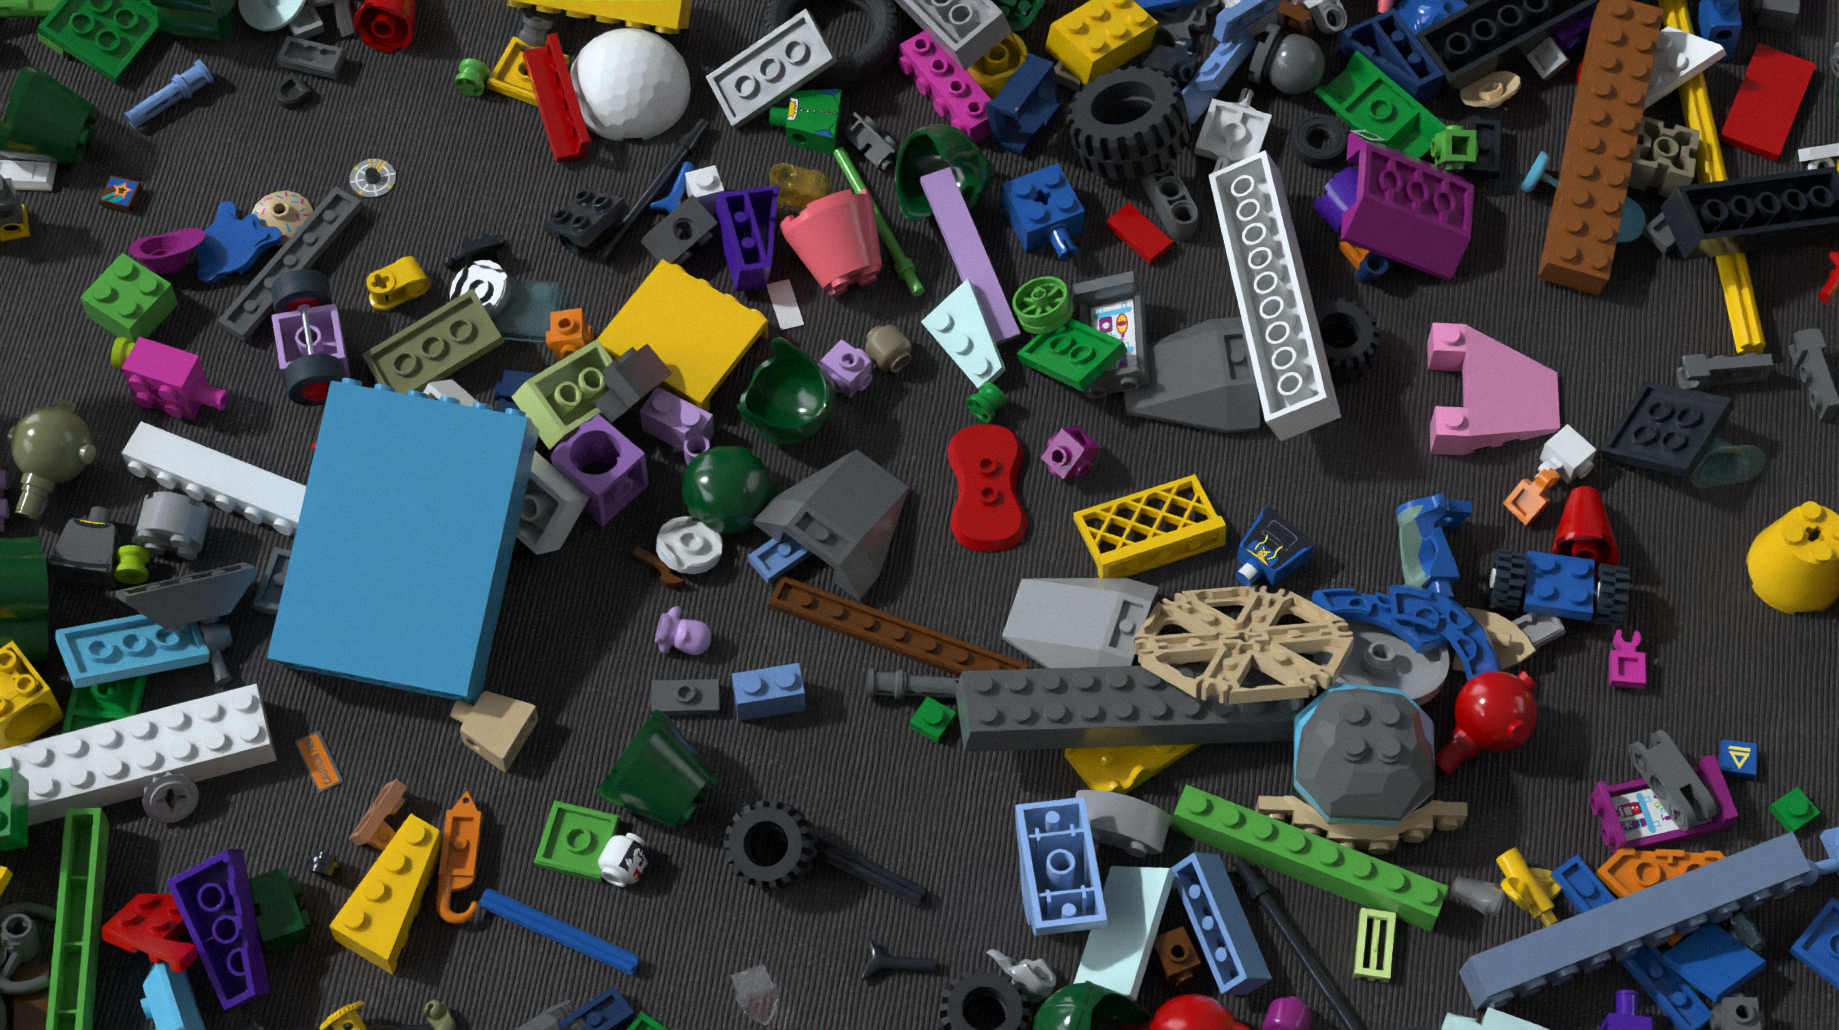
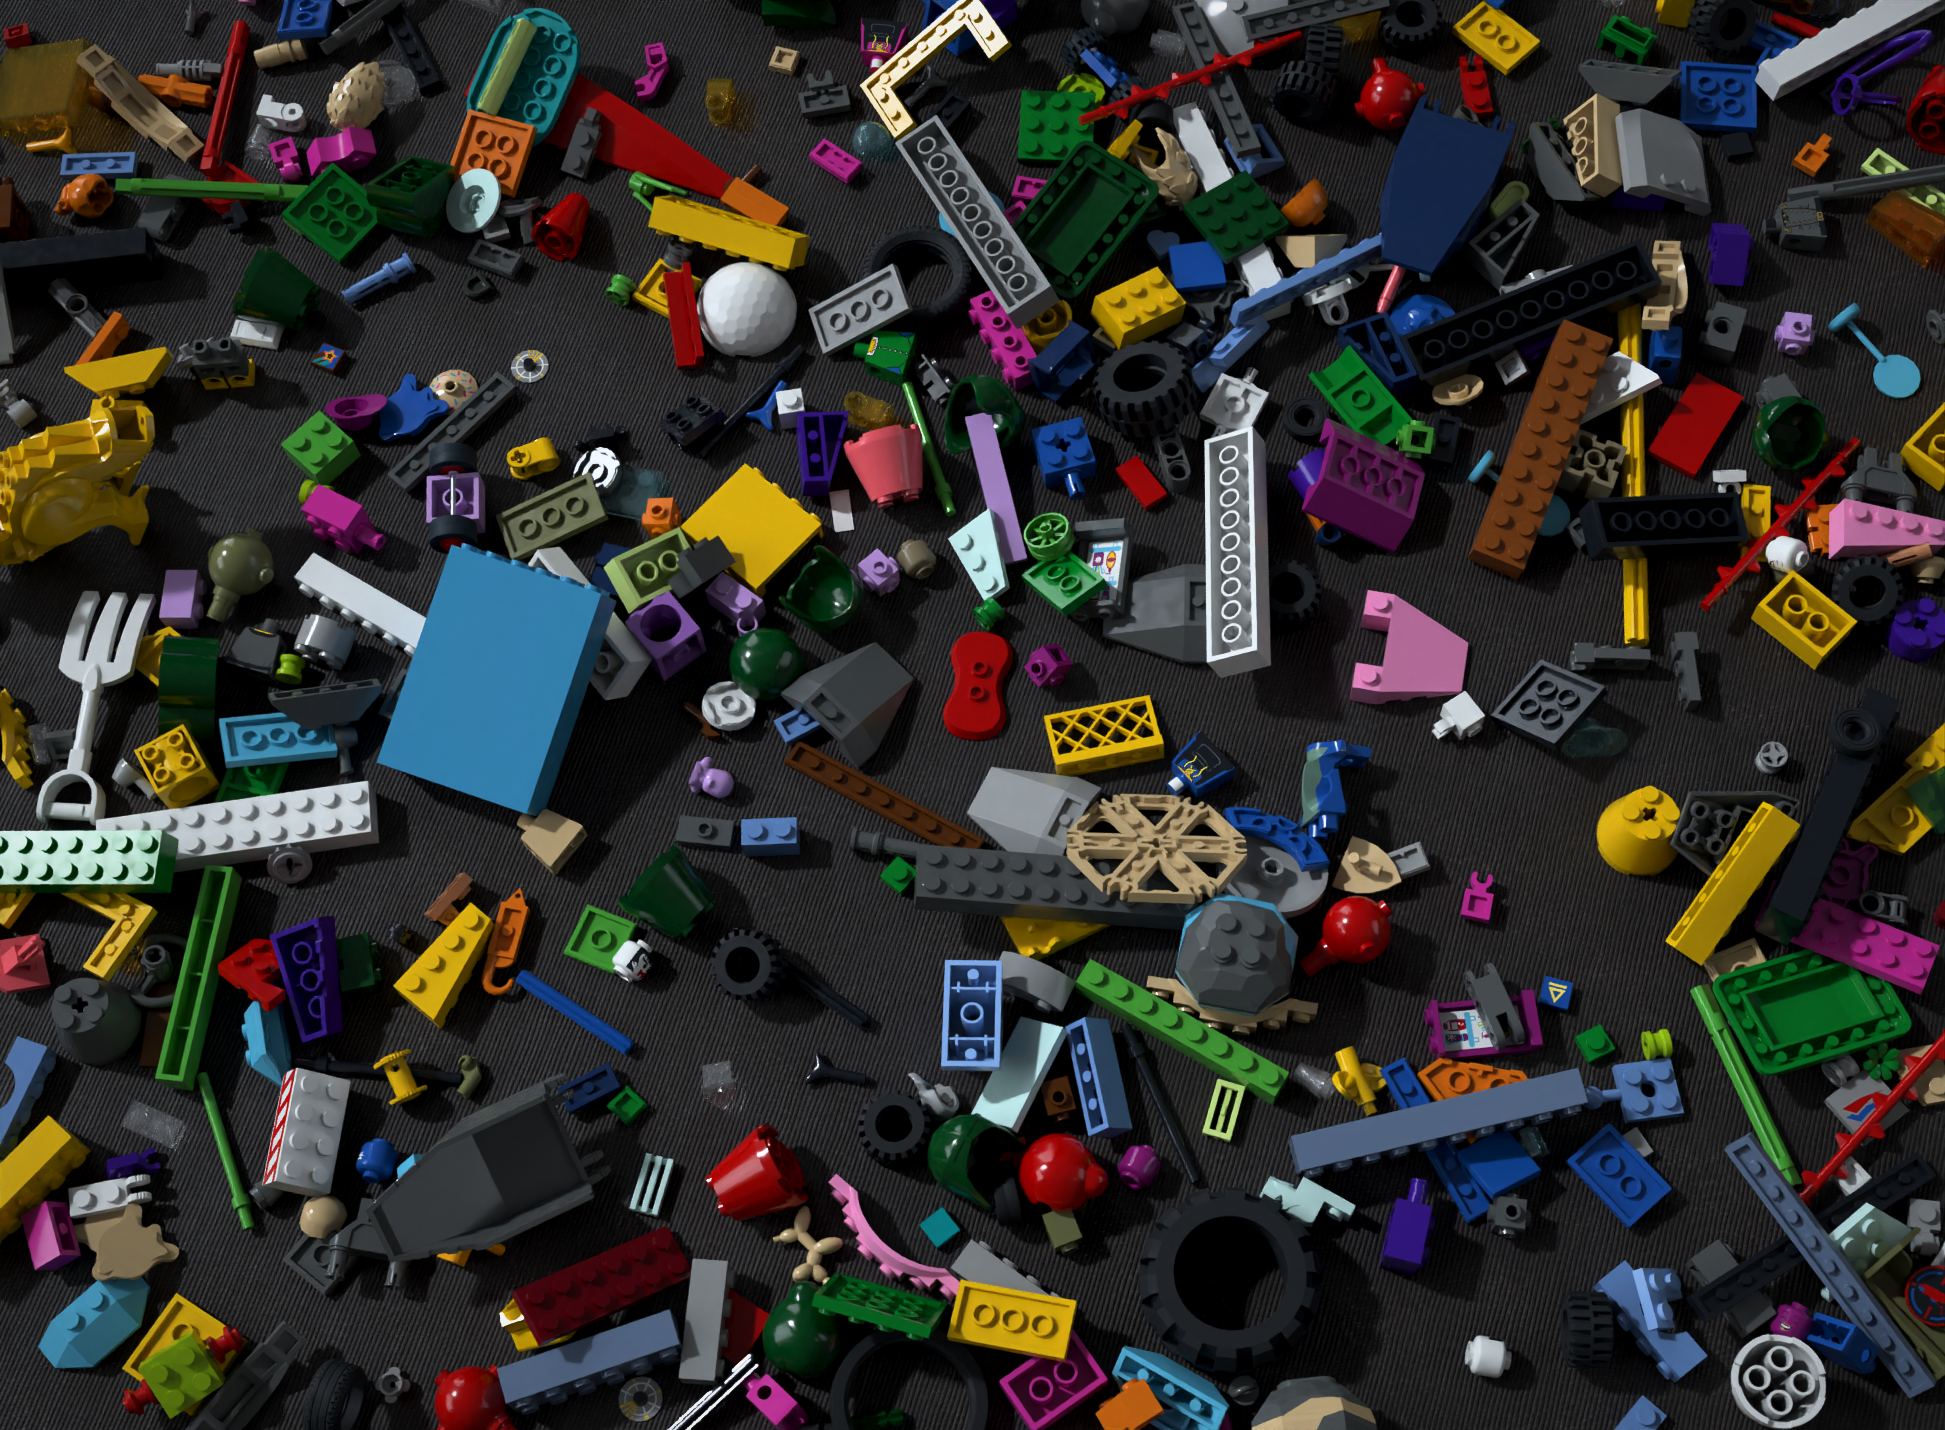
camera: 15 degrees right, 5 degrees up
sticker [295,730,343,793] -> none
dark grey brick [641,194,718,266] -> none
dark grey tile [1248,22,1326,95] -> none
reddish brown plate [1277,0,1314,40] -> none
white sticker [1350,130,1385,141] -> none
blue tile [1389,585,1502,682] -> none
plate [1488,549,1630,627] -> none
orange plate [1503,468,1561,525] -> none
red cone [1551,486,1619,578] -> none

